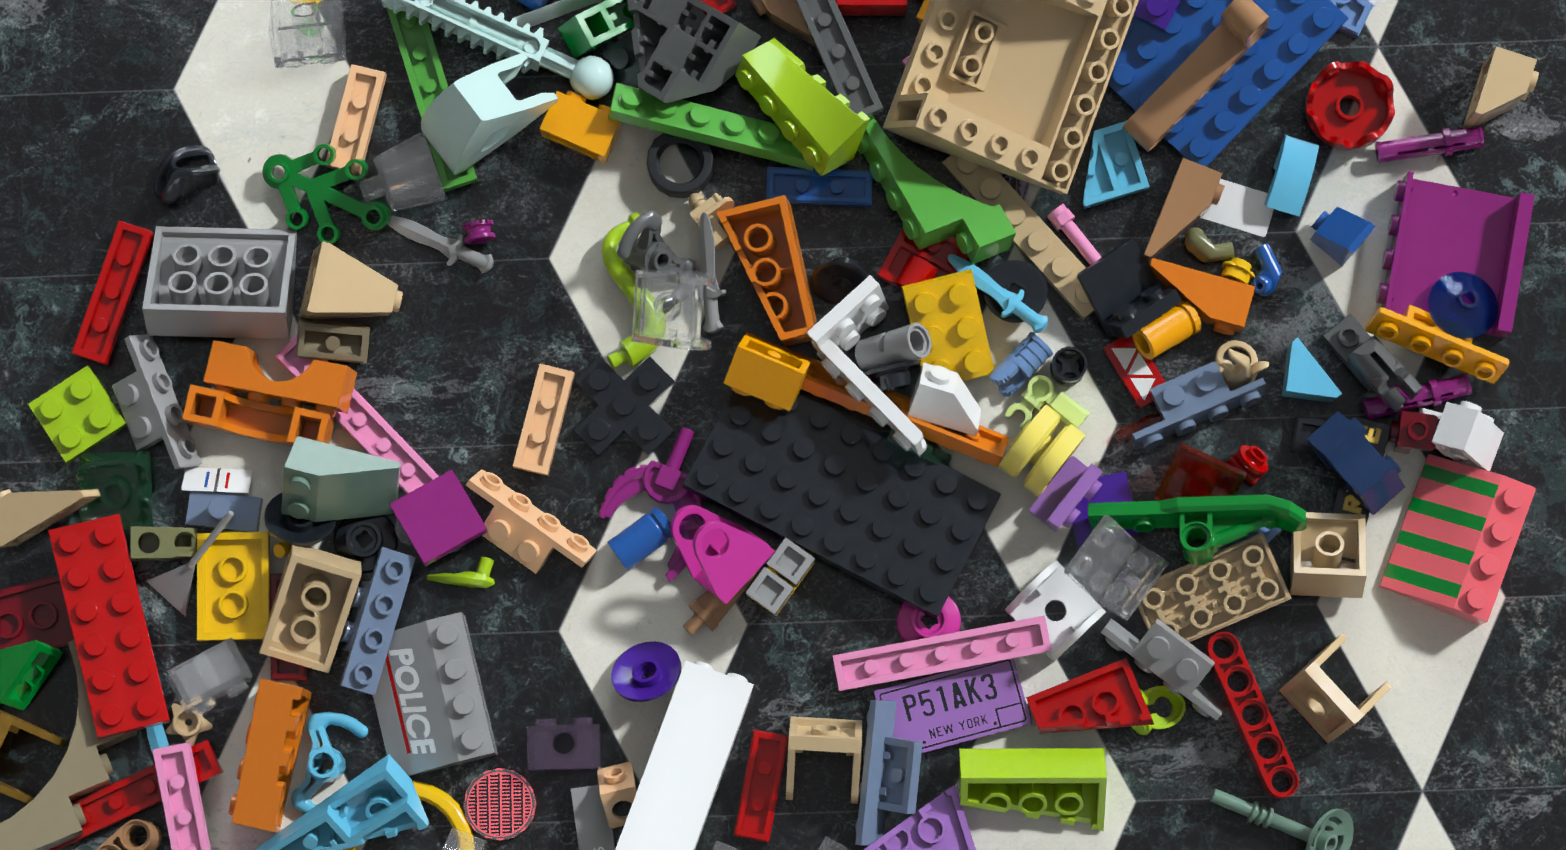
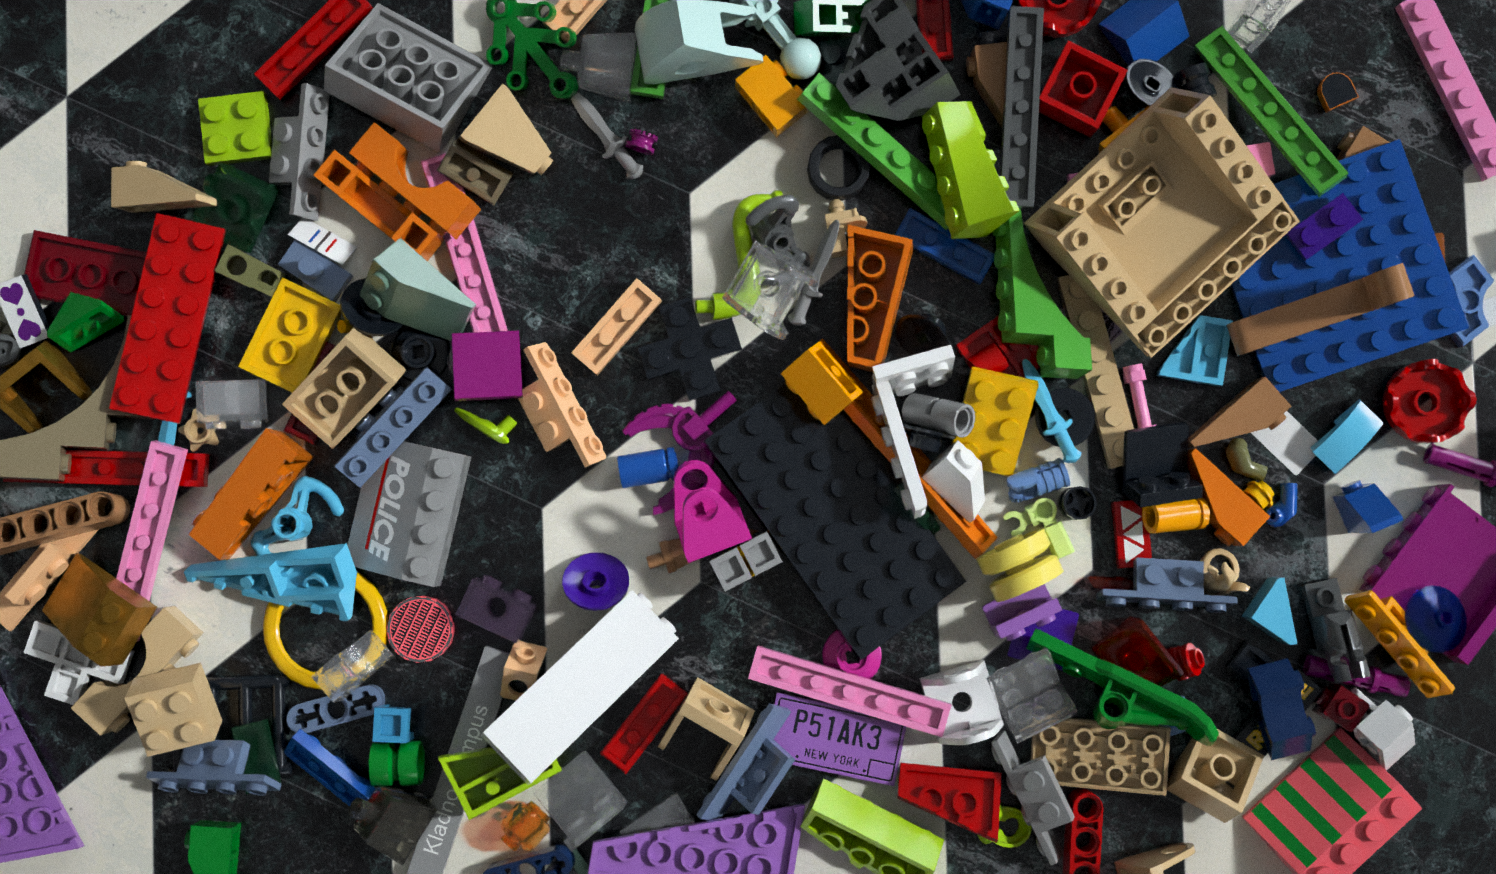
camera: 20 degrees right, 5 degrees up
light grey piece [147,511,234,616] -> none

